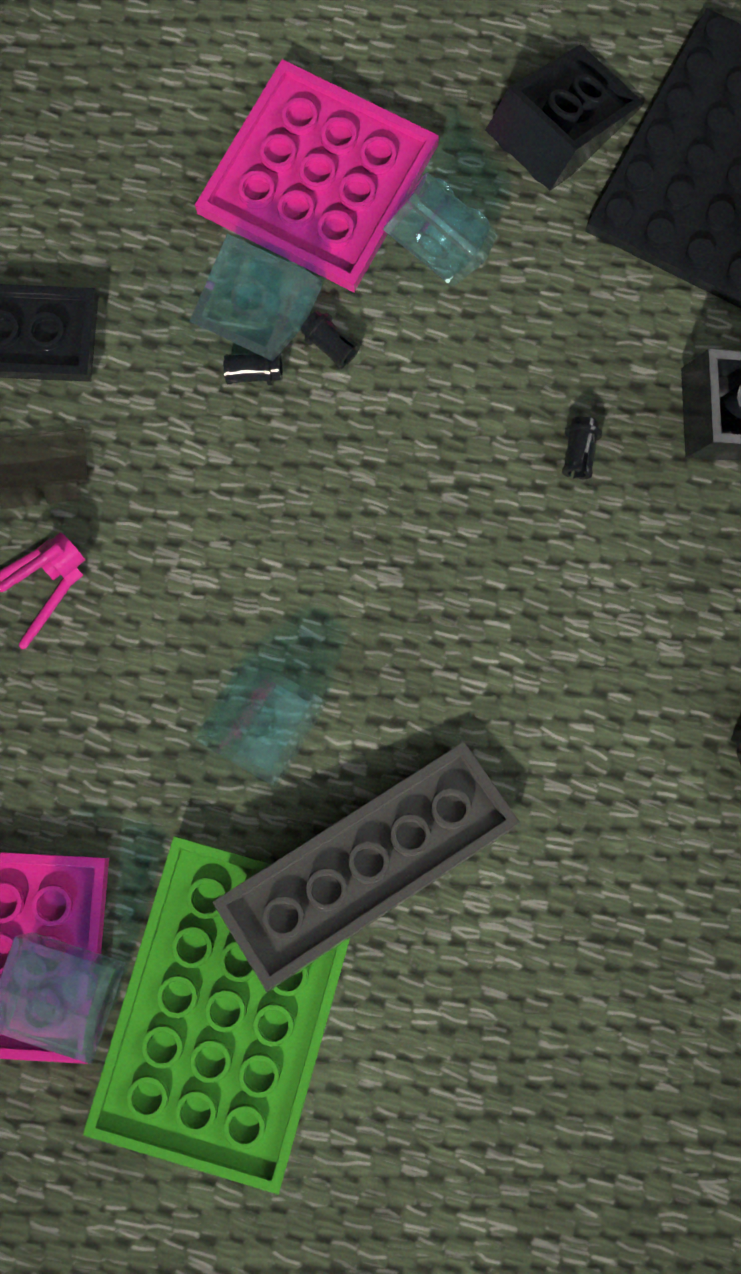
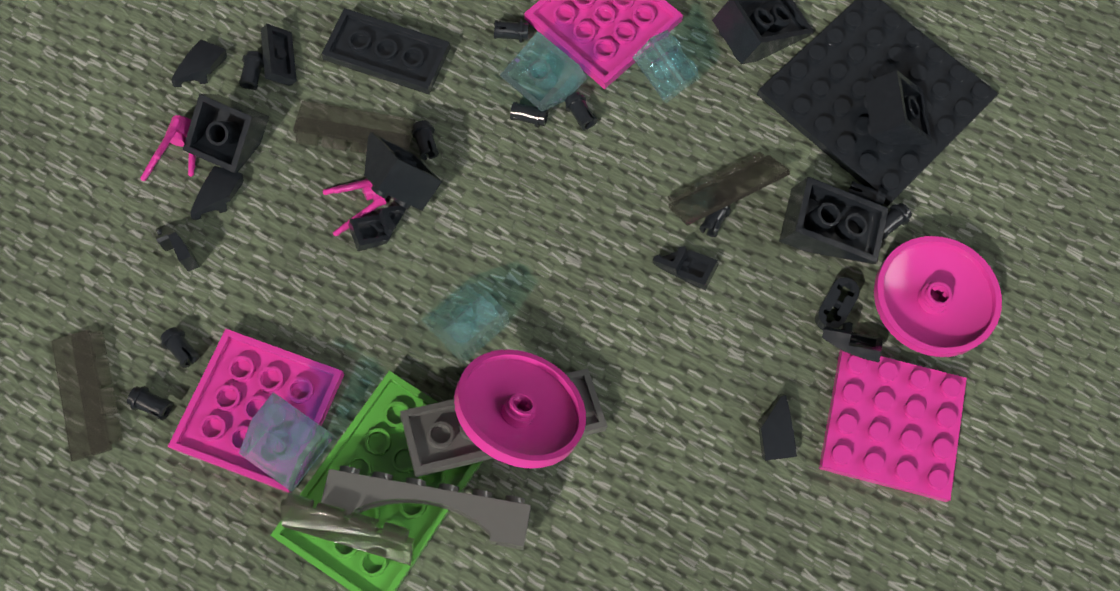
camera: 10 degrees right, 10 degrees down
none -> clear smoke windscreen [280,493,415,566]
none -> dark grey arch [319,466,531,550]
none -> black slope [348,205,406,251]
none -> black slope [364,131,442,211]
none -> black pin [411,120,439,160]
none -> dark pink dish [454,349,586,468]
none -> black pin [494,20,529,43]
none -> black slope [653,246,718,291]
none -> clear smoke windscreen [668,152,790,226]

